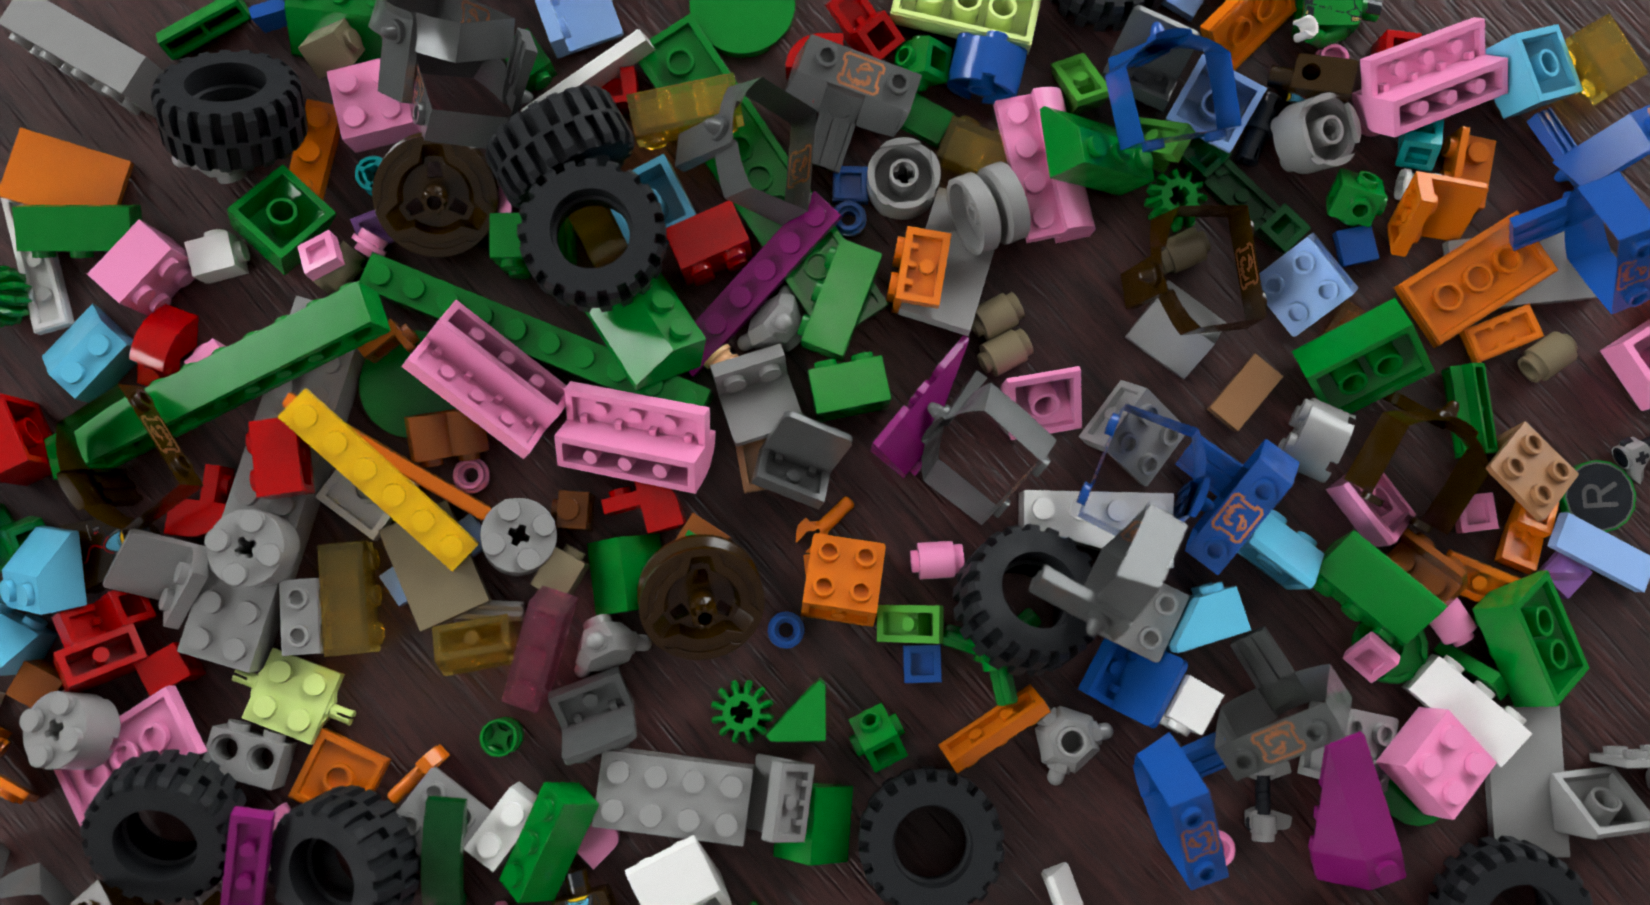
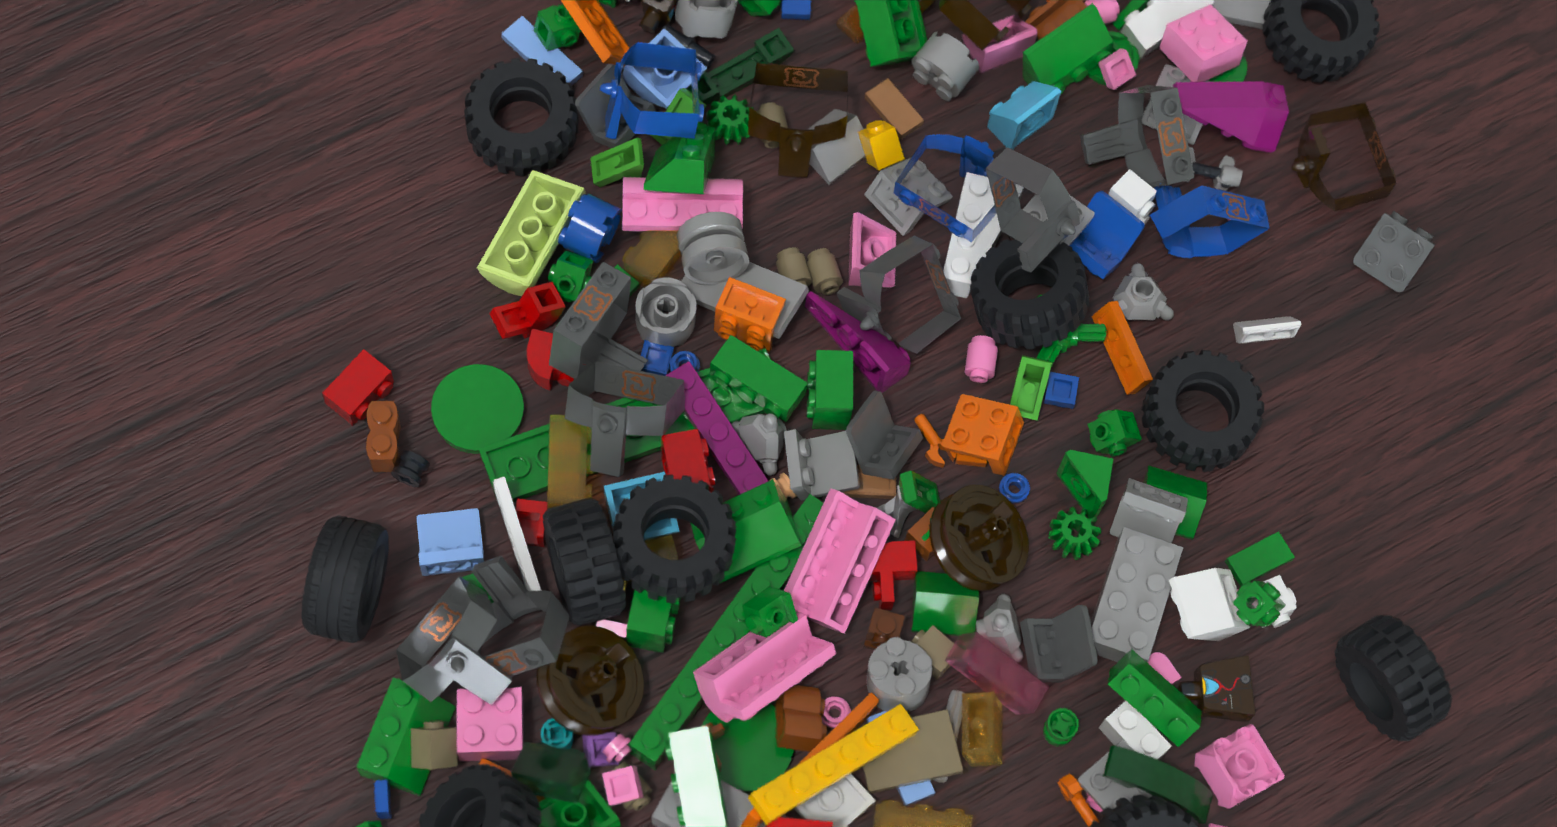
camera: 85 degrees left, 15 degrees down
medium azure slope [1165,581,1251,653] -> none
blue piece [1175,436,1300,575] -> none
light blue bracket [1259,232,1359,337] -> none
none -> clear green brick [511,742,591,803]
none -> green brick [742,586,798,638]
none -> yellow brick [858,120,904,170]
none -> green piece [877,471,940,538]

